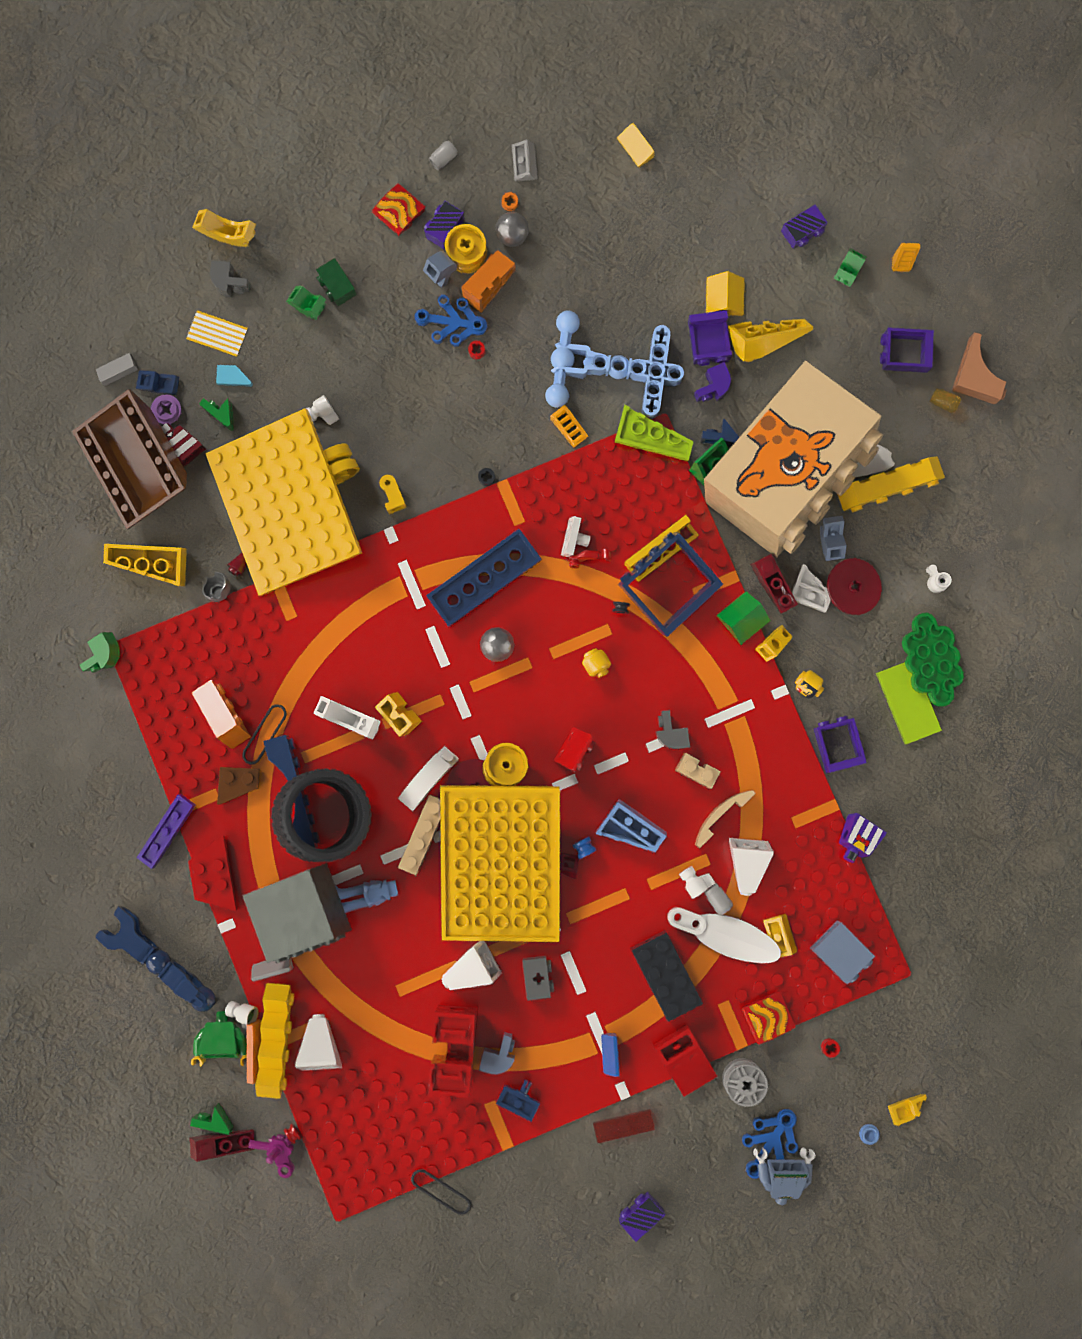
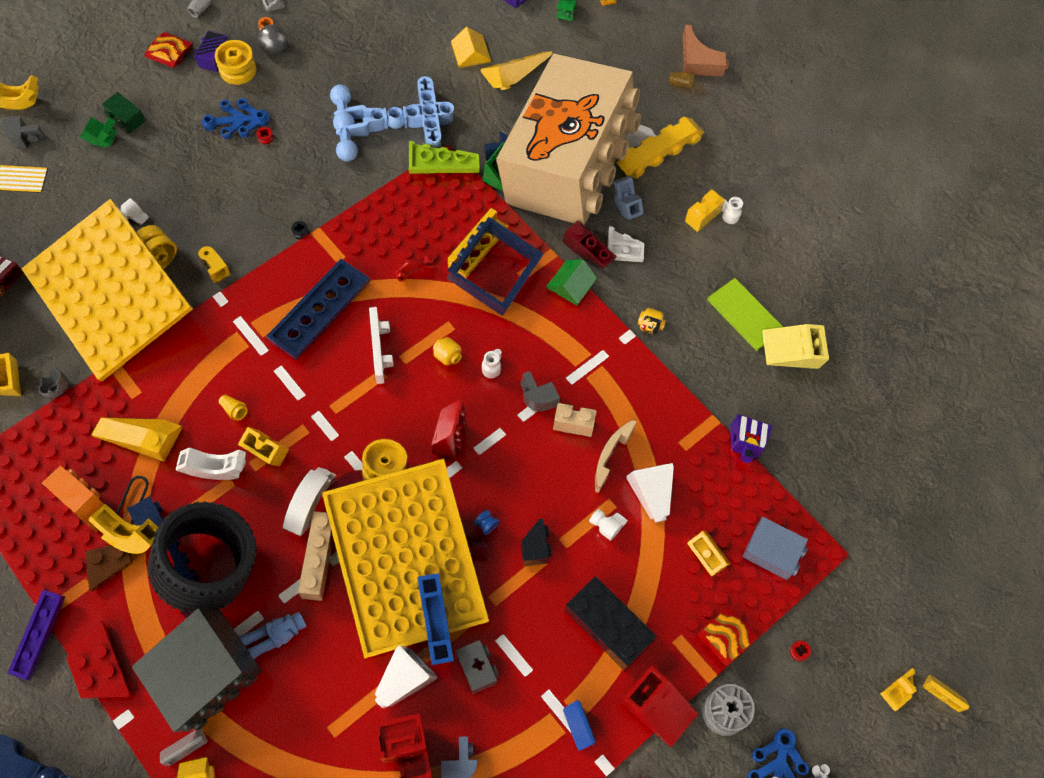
camera: 25 degrees left, 20 degrees down
green slope [199,398,234,431] -> none
medium azure tile [216,365,252,386] -> none
dark red cone [227,552,247,577] -> none
sand blue brick [423,251,457,288] -> none
orange wedge [462,250,516,313] -> none
flat silver piece [480,627,514,662] -> none
light orange slope [550,405,588,448] -> none
white tile [561,516,590,557] -> none
medium blue wedge [596,799,667,852] -> none
black bush [612,602,630,614] -> none
white plant [668,907,781,963] -> none
dark purple panel [688,310,733,366] -> none
dark purple brick [694,362,731,402] -> none
light grey piece [704,883,733,915] -> none
yellow leg [756,625,793,662] -> none
dark purple window [813,716,867,773] -> none
dark red piece [827,558,882,615] -> none
medium blue plate [859,1124,879,1145] -> none
dark purple window [880,328,934,373] -> none
green plate [902,613,964,707] -> none
none -> yellow arch [88,504,159,554]
none -> yellow wedge [92,418,183,462]
none -> yellow cone [219,395,248,420]
none -> white hinge [369,307,393,384]
none -> blue arch [417,573,454,665]
none -> white piece [482,349,502,378]
none -> black slope [521,518,552,566]
none -> yellow brick [685,190,725,232]
none -> light yellow slope [762,324,829,369]
none -> yellow slope [922,675,970,713]

